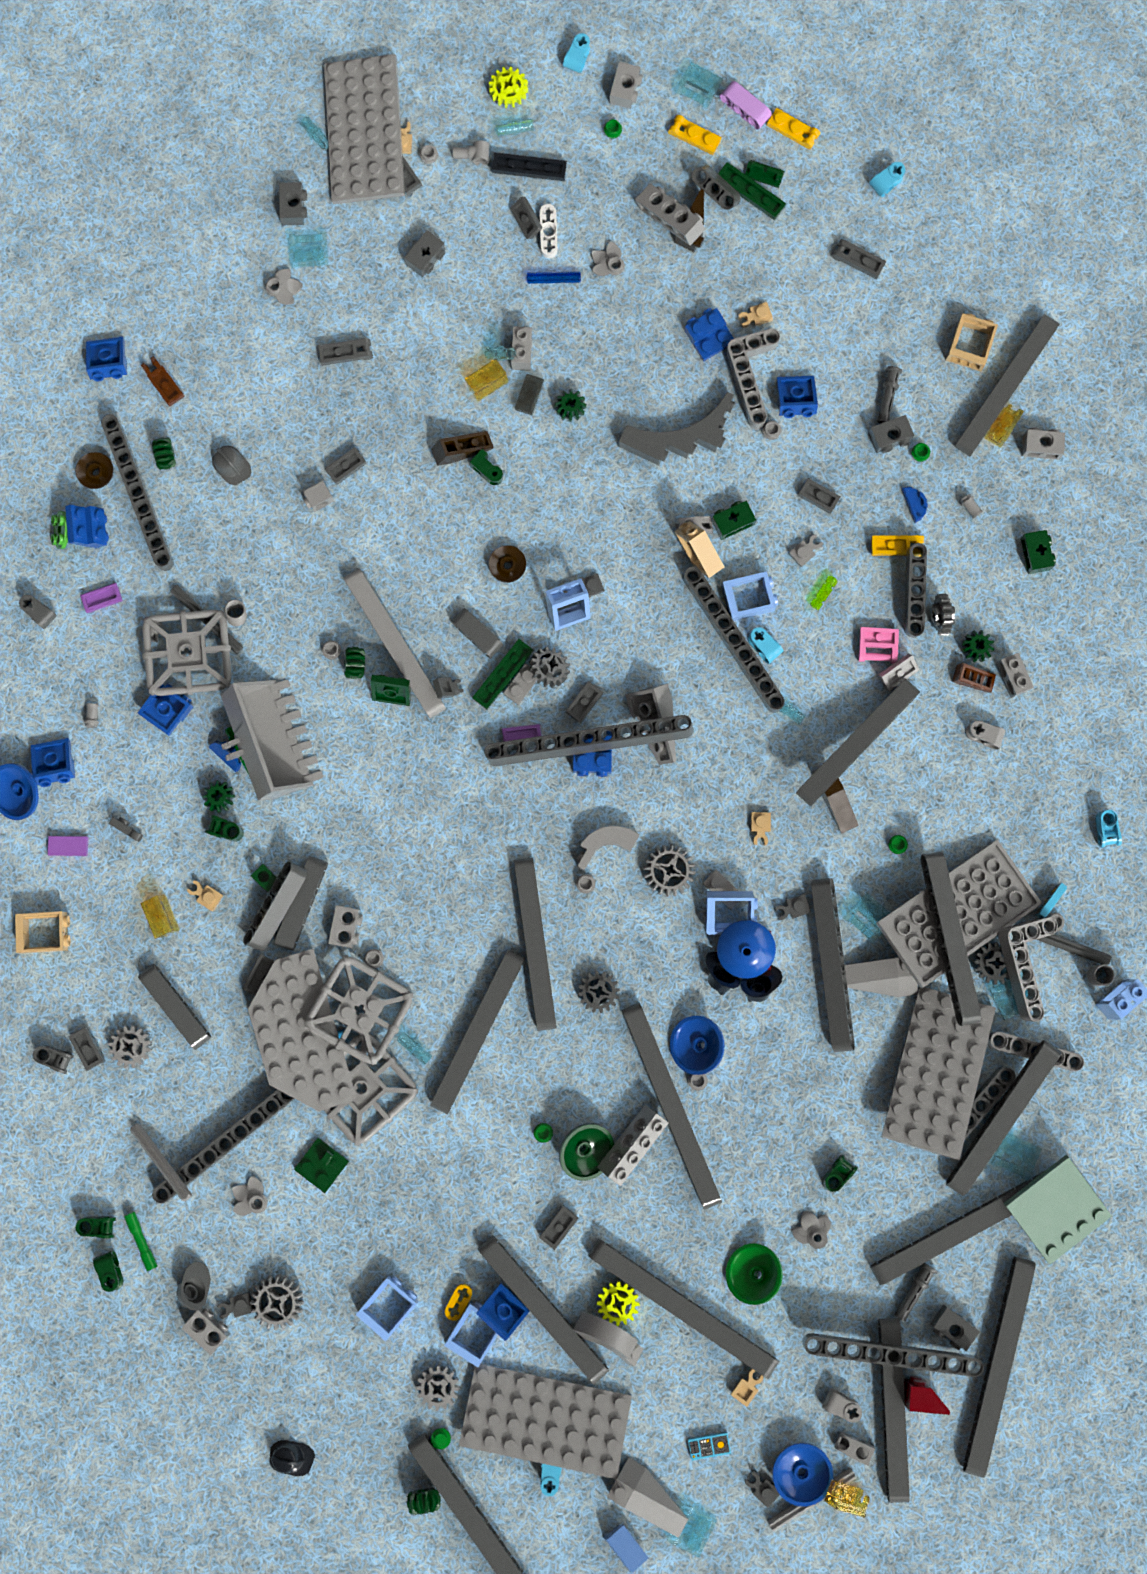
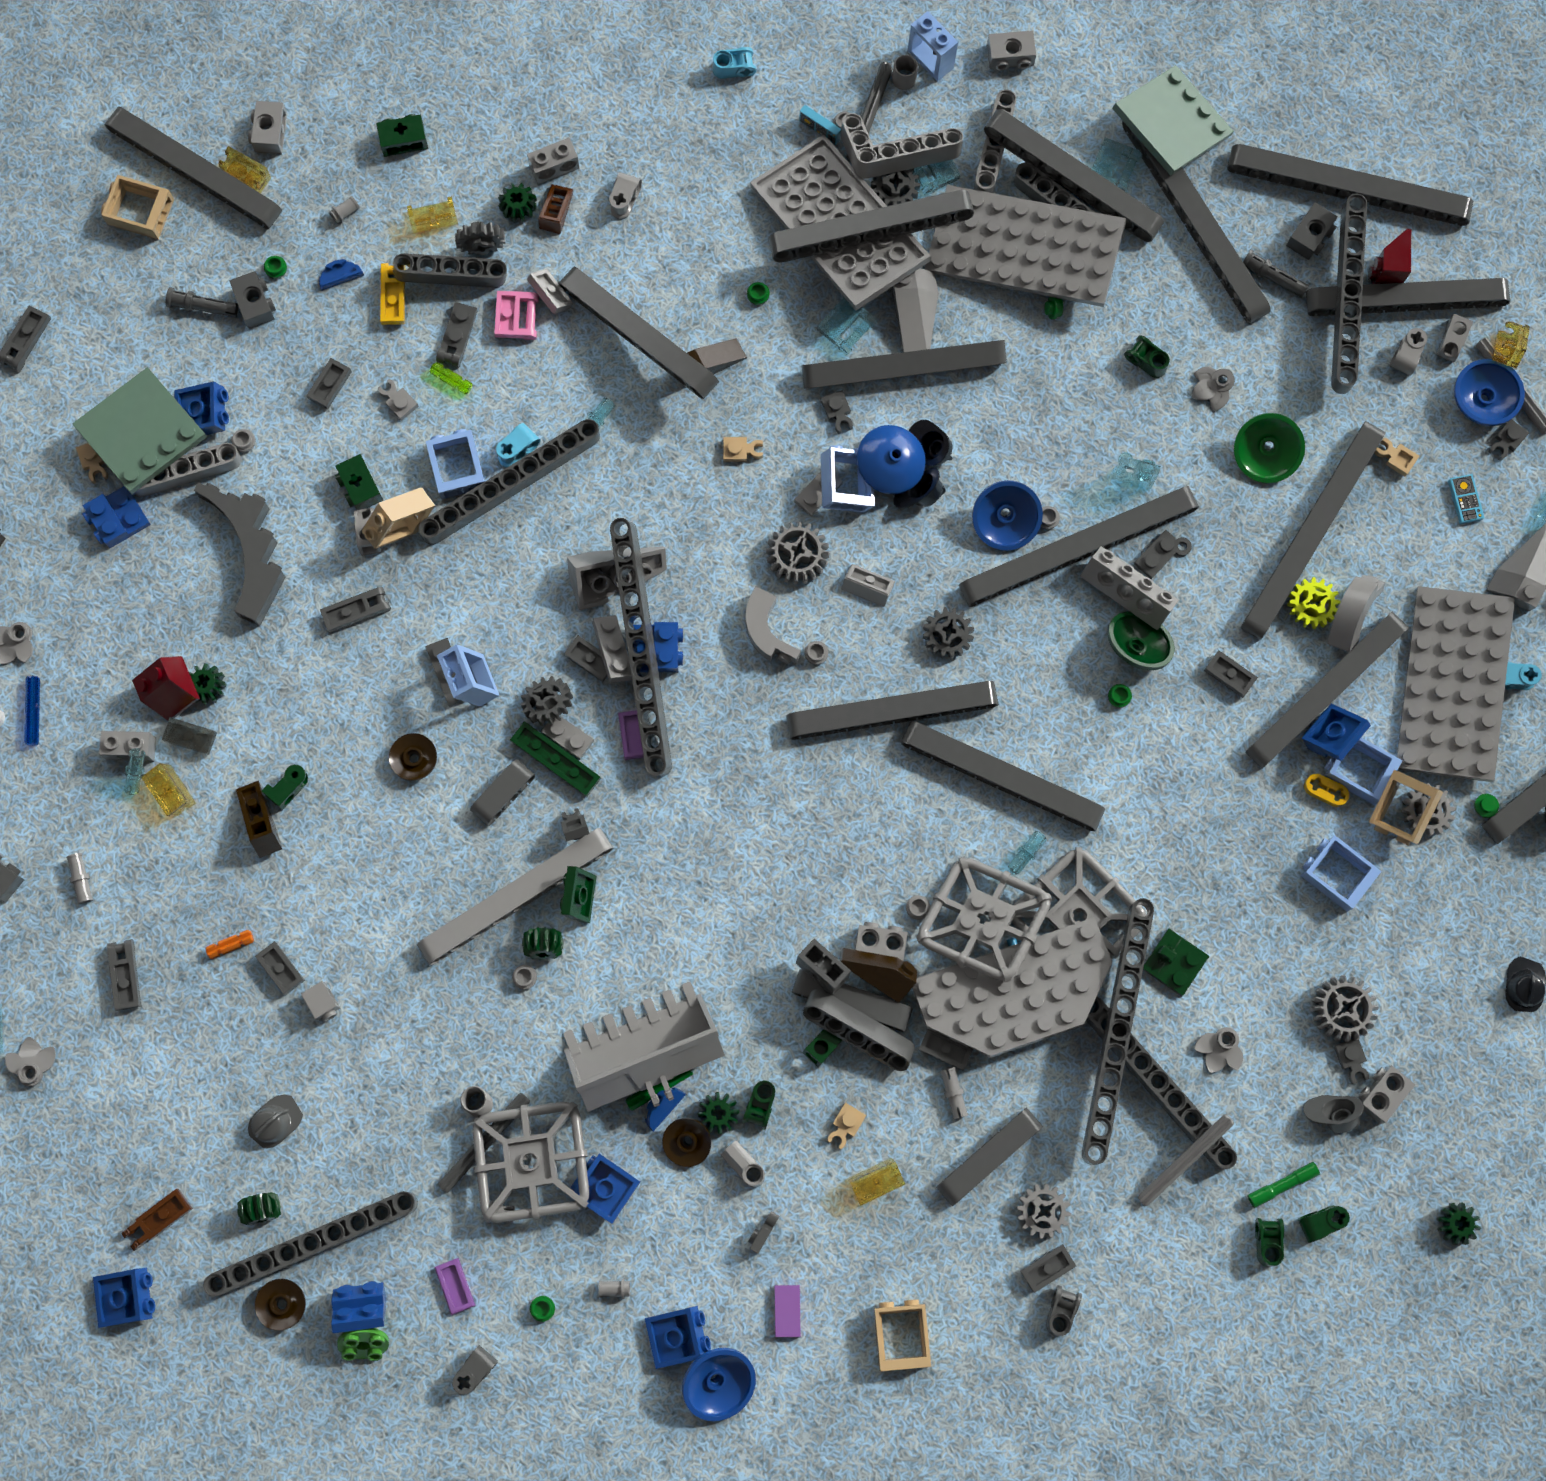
camera: 95 degrees left, 5 degrees down
none -> light grey pin [66,853,93,904]
none -> sand green plate [72,367,207,494]
none -> dark red slope [132,656,200,721]
none -> orange axle [205,930,254,959]
none -> dark grey plate [320,587,391,633]
none -> clear yellow hinge [407,196,458,233]
none -> dark grey plate [436,302,478,367]
none -> green plate [530,1296,555,1322]
none -> light grey plate [592,615,632,683]
none -> dark brown dish [662,1118,711,1167]
none -> light grey piece [721,1140,765,1188]
none -> dark grey brick [796,938,851,996]
none -> dark brown slope [839,948,917,1003]
none -> light grey slope [841,564,895,607]
none -> light grey pin [940,1067,968,1119]
none -> light grey brick [987,30,1036,71]
none -> green plate [1044,297,1064,320]
none -> dark grey beam [1082,898,1154,1165]
none -> clear light blue plate [1112,452,1161,489]
none -> dark grey hinge [1134,530,1192,579]
none -> tan window [1369,770,1443,846]
none -> dark green gear [1436,1202,1481,1245]

